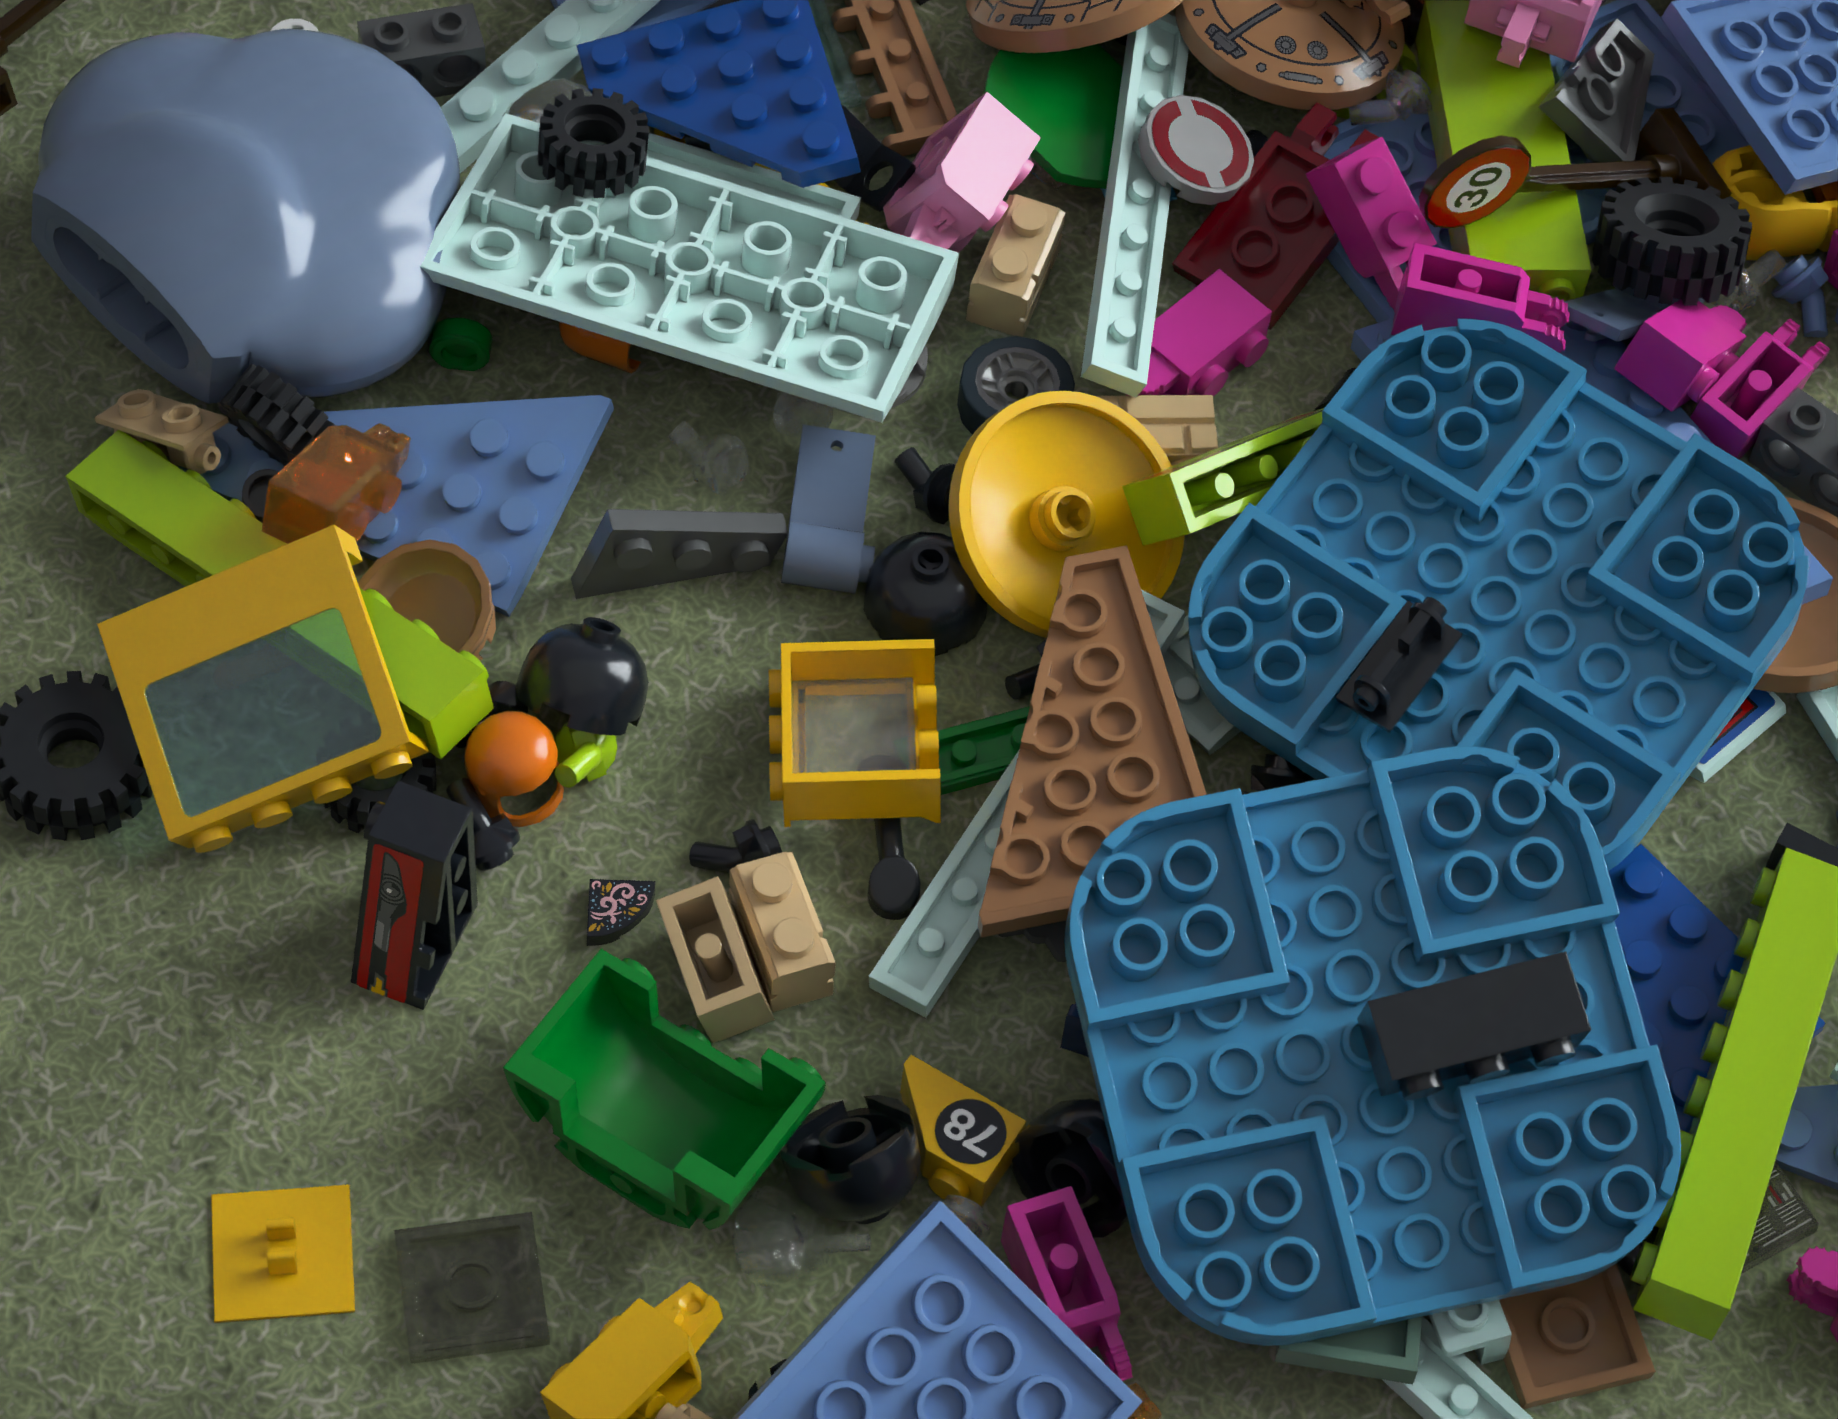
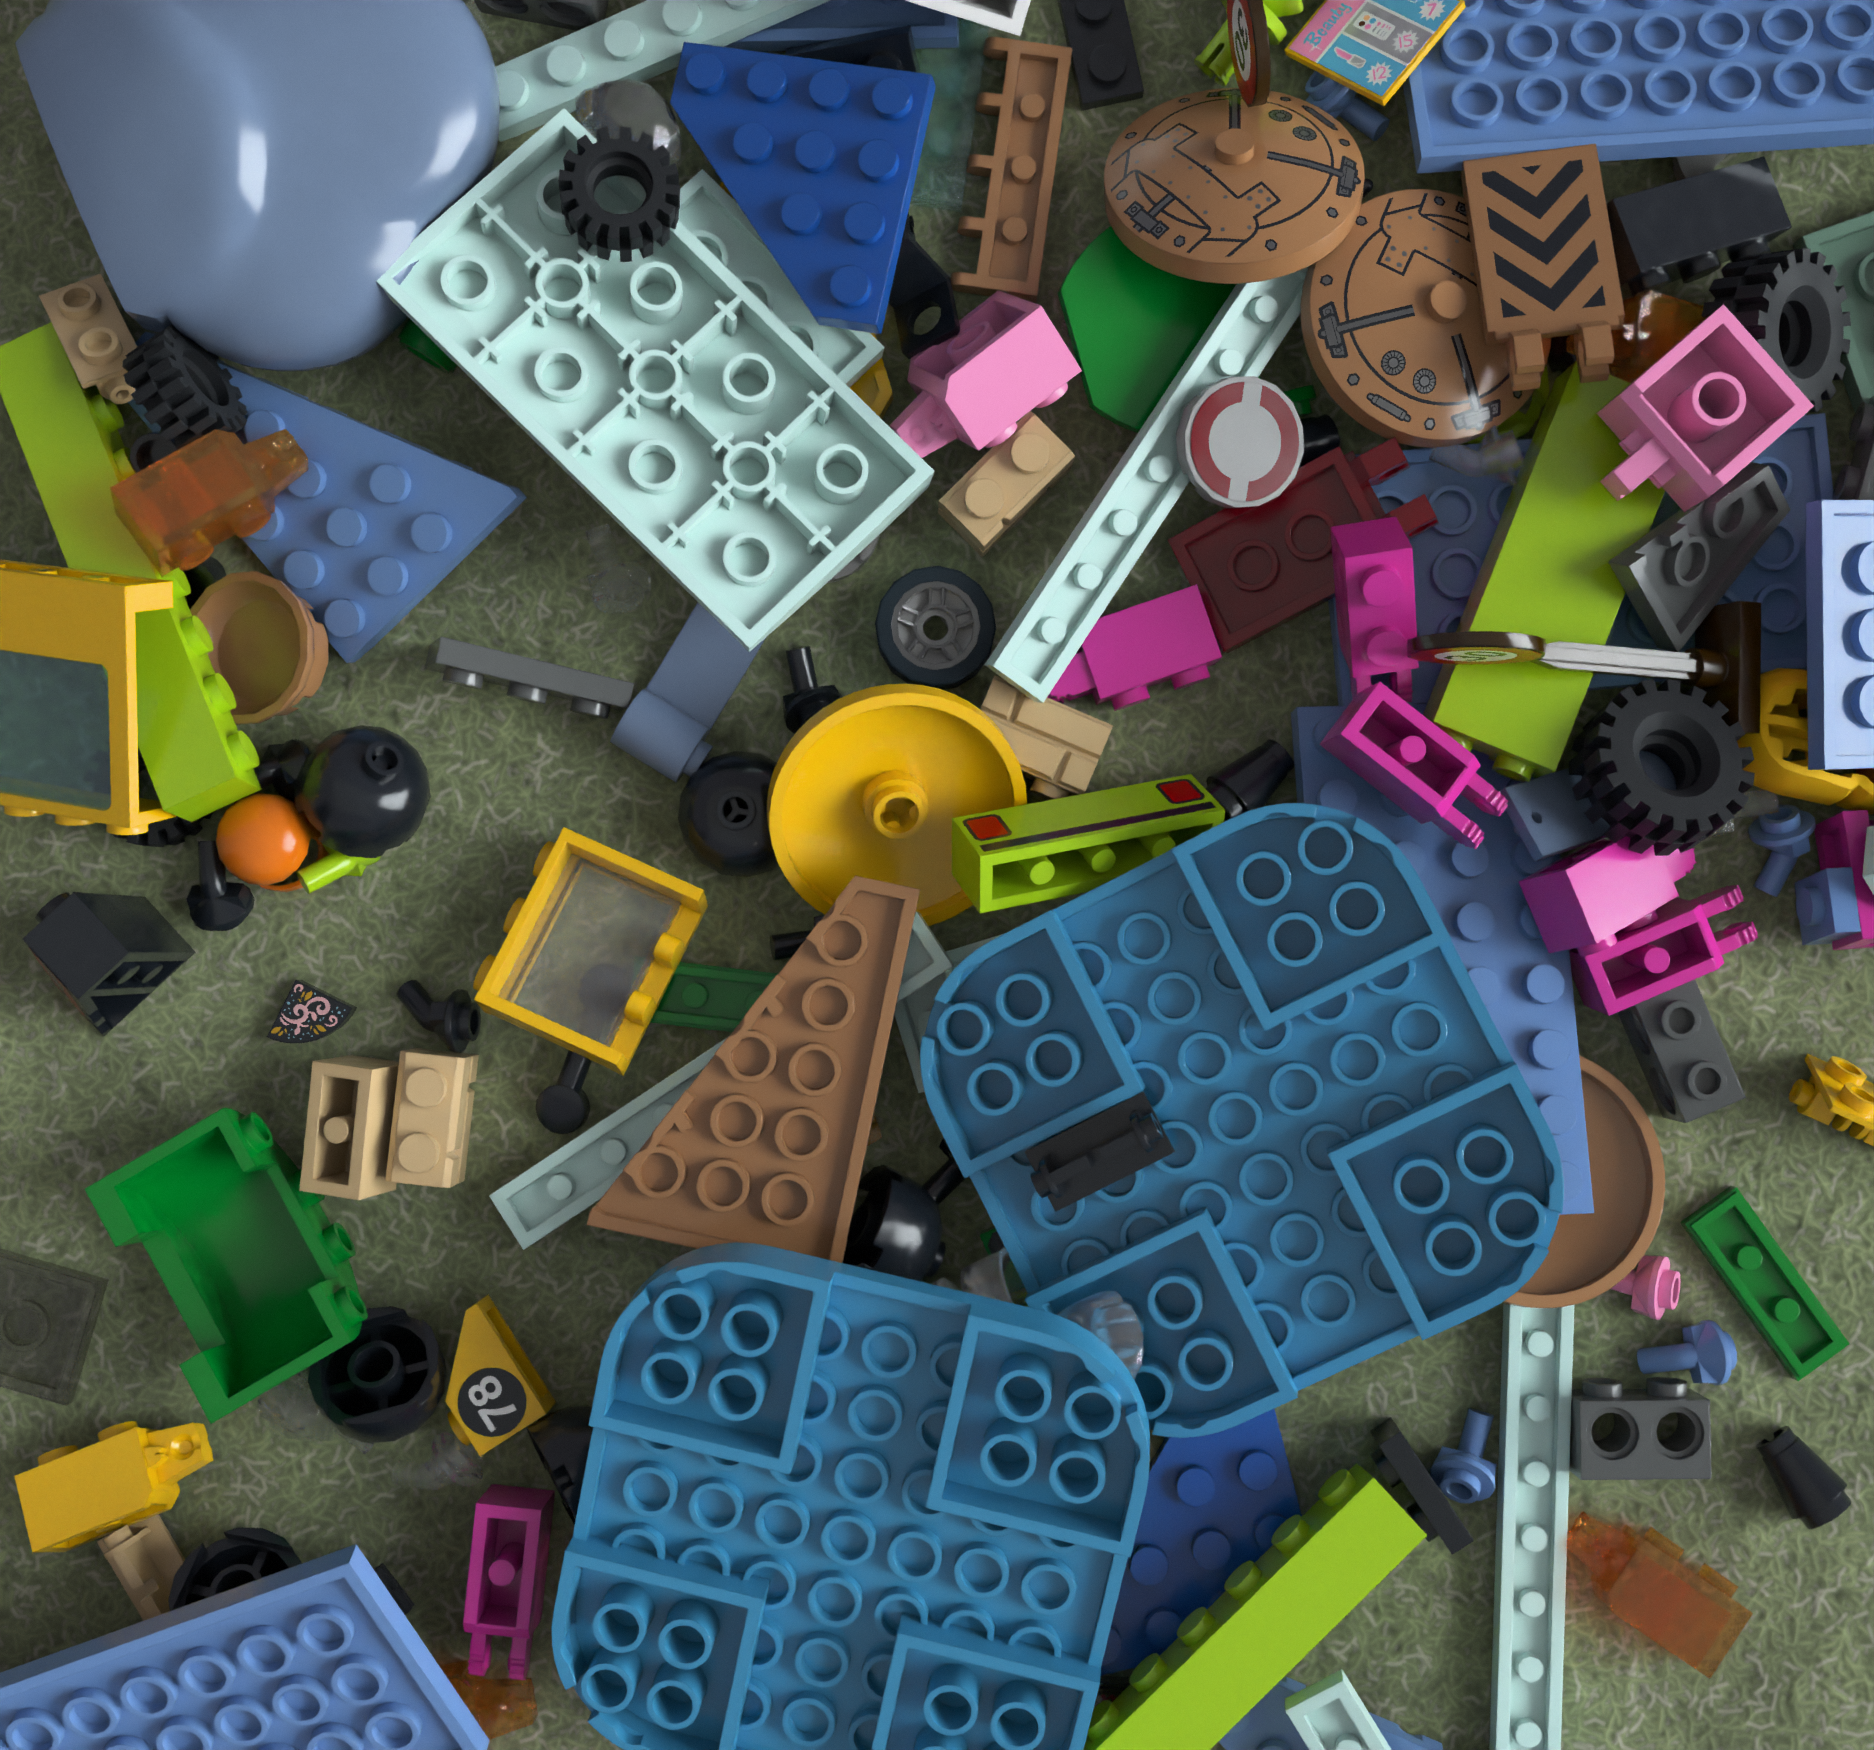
camera: 30 degrees right, 30 degrees up
black brick [1357,951,1591,1100] -> none

